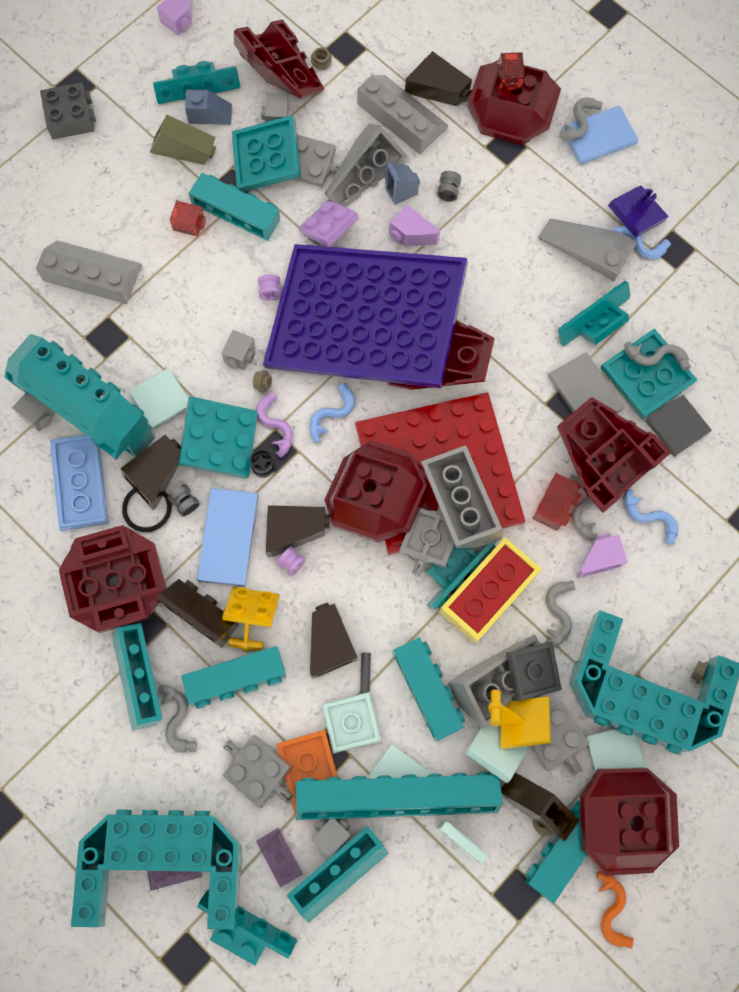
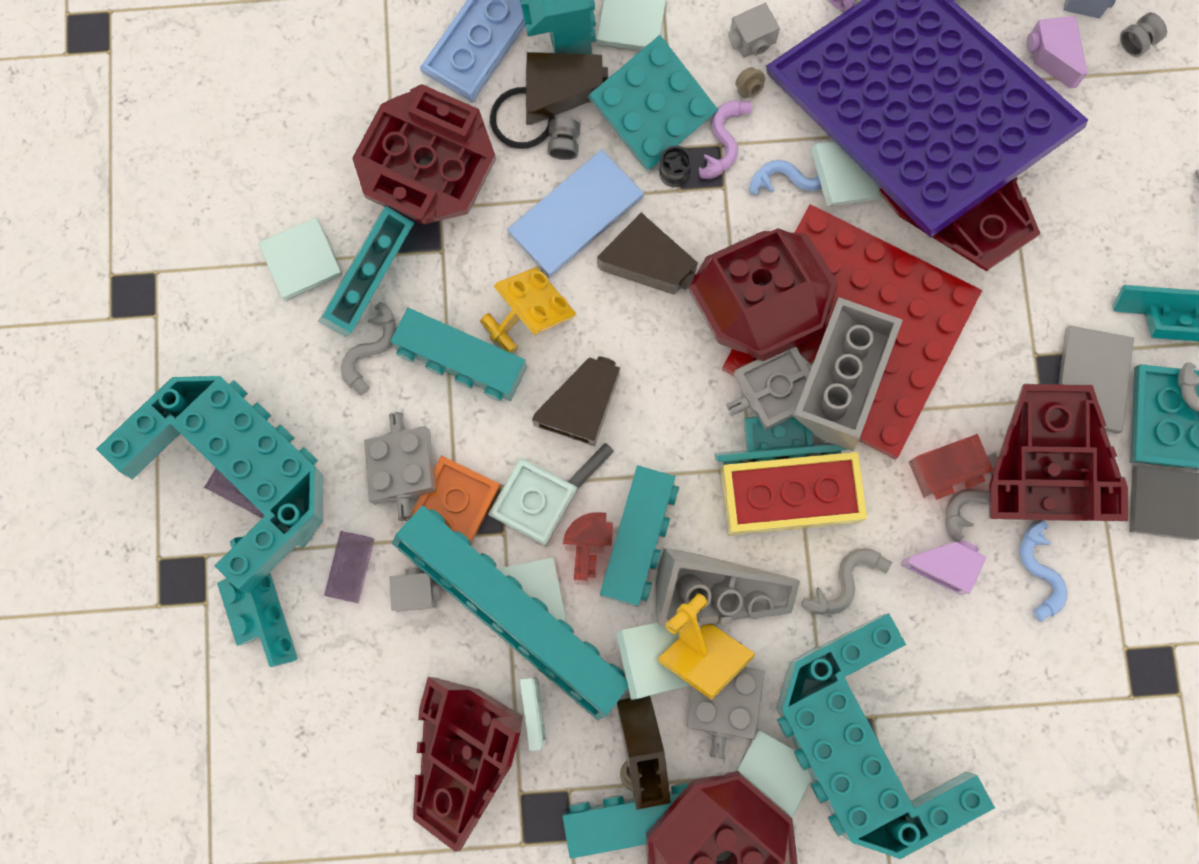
camera: 50 degrees right, 5 degrees up
dark brown slope [157,579,239,648] -> none
lavender wheel [276,546,306,577] -> none
teal brick [286,826,389,923] -> none
dark grey tile [506,642,562,701] -> none
dark tan plate [691,661,708,684] -> none
none -> light aqua tile [258,217,343,301]
none -> dark red wedge [413,677,523,852]
none -> clear red brick [563,512,613,585]
none -> light aqua tile [811,141,883,207]

